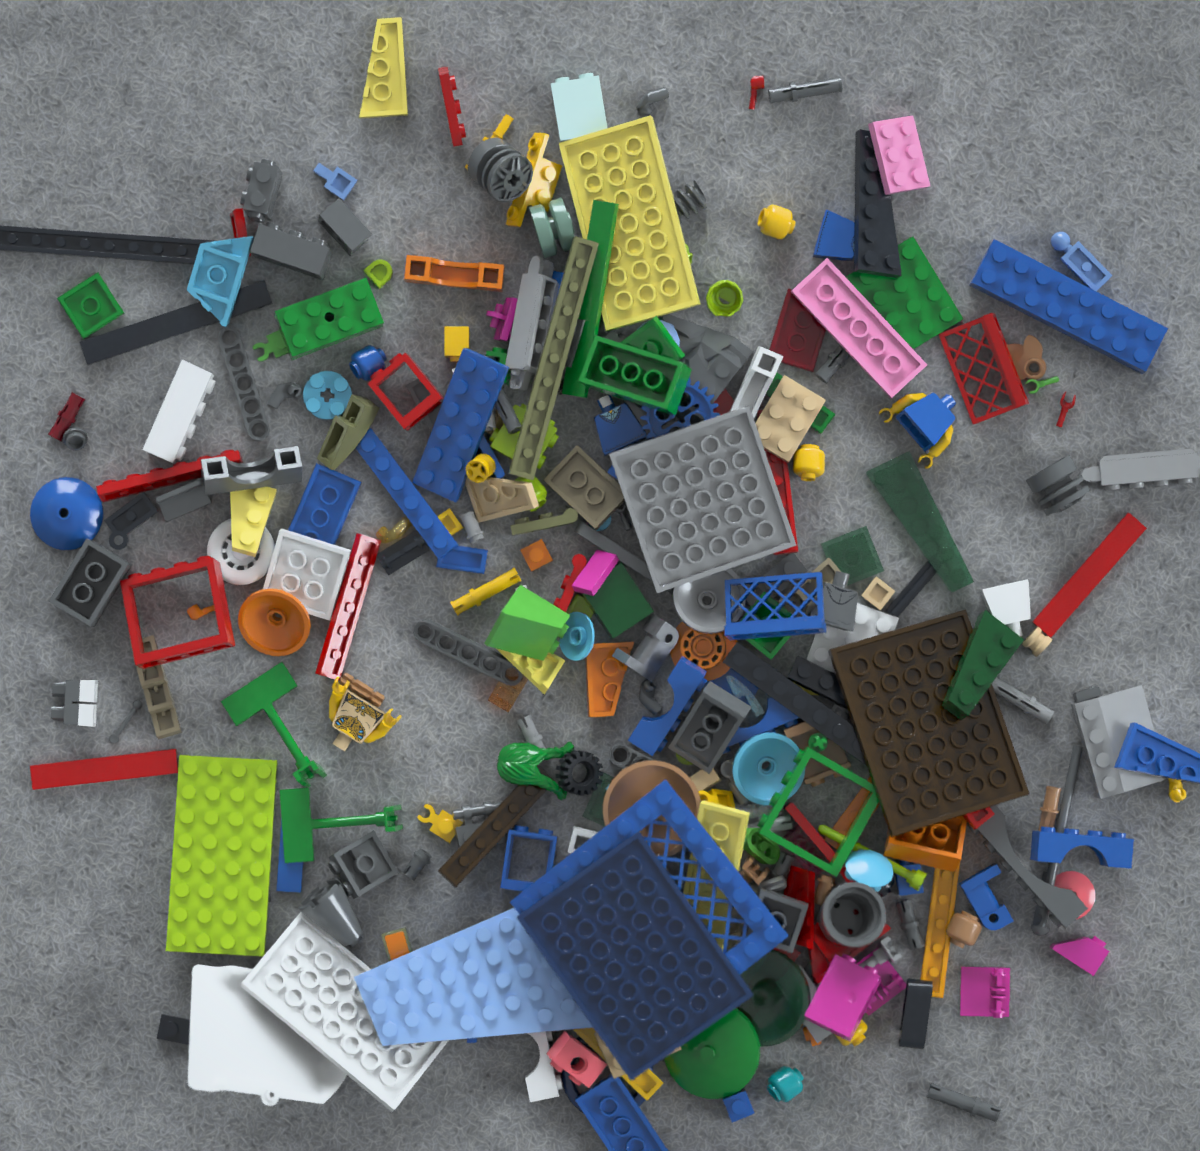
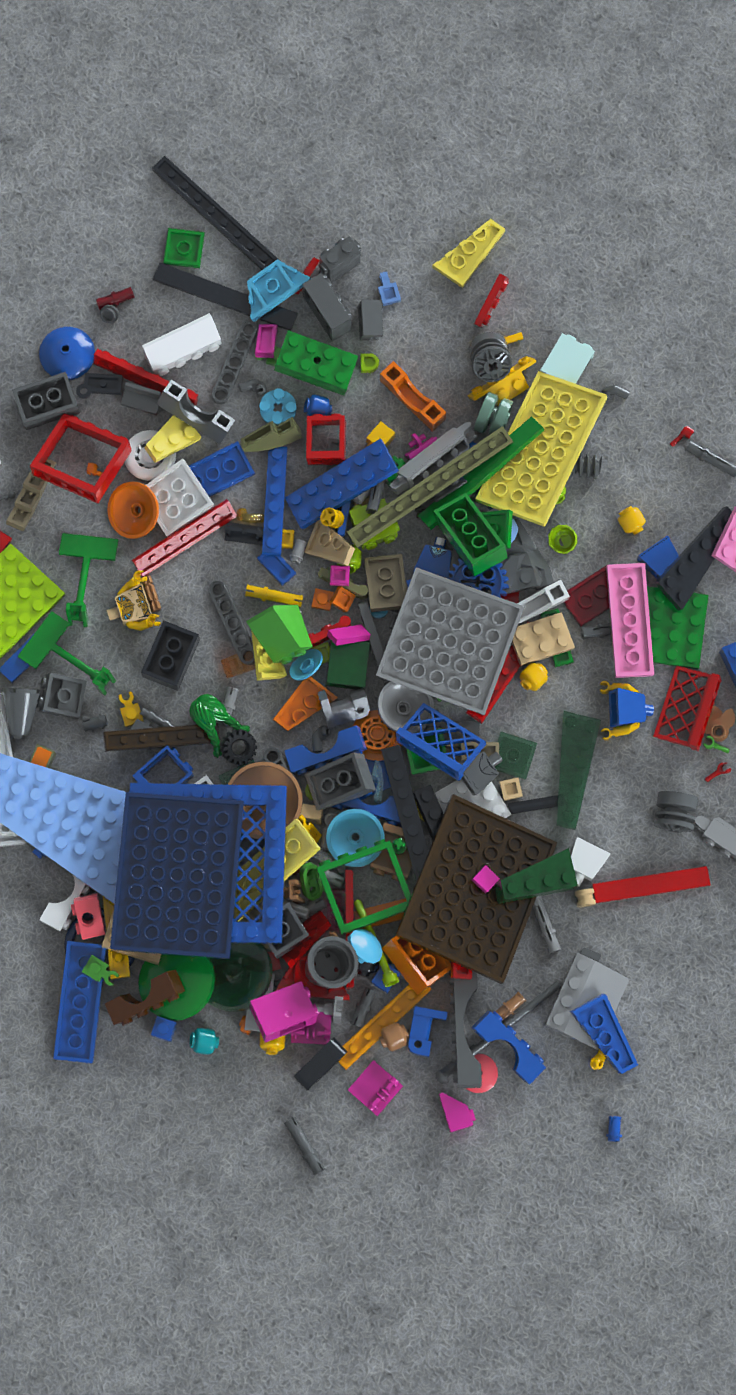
camera: 40 degrees right, 10 degrees down
none -> bright green plate [82,955,119,986]
none -> reddish brown arch [105,970,185,1026]
none -> black brick [141,620,200,691]
none -> dark pink tile [255,324,278,358]
none -> orange plate [329,586,356,612]
none -> dark pink tile [330,565,350,586]
none -> dark pink tile [472,865,500,894]

